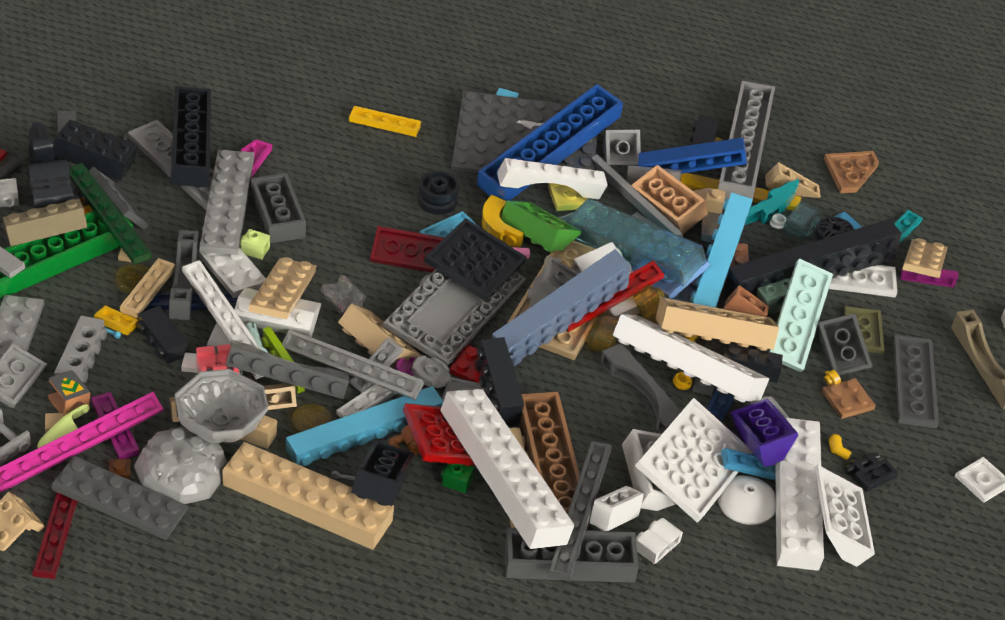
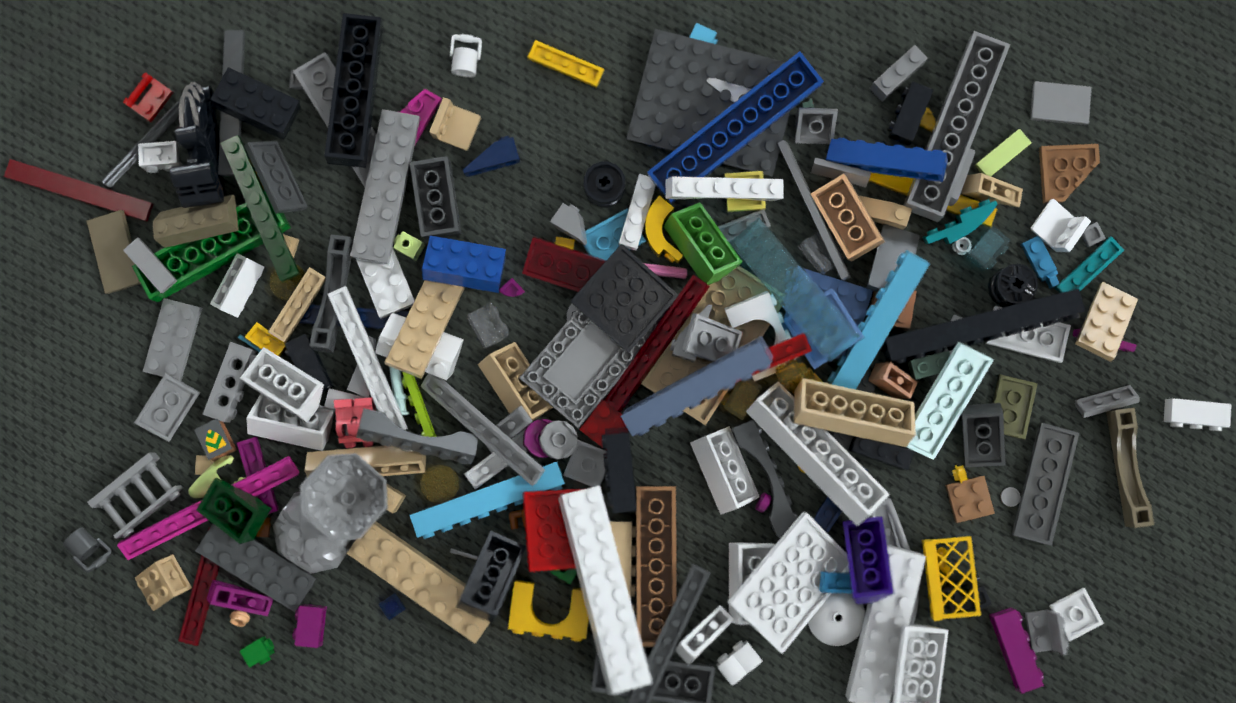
camera: 20 degrees right, 40 degrees up
none -> dark green slope [197,478,271,544]
none -> magenta slope [207,580,273,616]
none -> white brick [210,253,264,318]
none -> light nougat plate [230,610,250,627]
none -> white slope [240,347,324,423]
none -> green brick [240,636,275,668]
none -> white slope [247,394,335,451]
none -> magenta brick [293,604,327,648]
none -> clear blue plate [379,593,406,620]
none -> blue brick [422,236,506,293]
none -> tan bracket [429,97,481,151]
none -> white piece [450,34,482,77]
none -> dark blue slope [463,136,520,177]
none -> magenta tile [499,278,525,297]
none -> yellow arch [508,580,589,642]
none -> light grey slope [550,203,587,246]
none -> dark red plate [604,275,710,412]
none -> white plate [618,174,656,251]
none -> white slope [690,426,760,514]
none -> magenta tile [755,492,771,513]
none -> light grey brick [870,45,928,102]
none -> yellow fence [922,536,981,621]
none -> light grey tile [948,149,975,206]
none -> yellowish green tile [975,129,1032,176]
none -> magenta brick [989,607,1044,694]
none -> light grey piece [1001,487,1021,507]
none -> light grey bracket [1025,610,1069,655]
none -> light grey tile [1030,81,1092,125]
none -> white bracket [1031,199,1091,252]
none -> light grey tile [1075,385,1140,418]
none -> light grey tile [1081,222,1106,247]

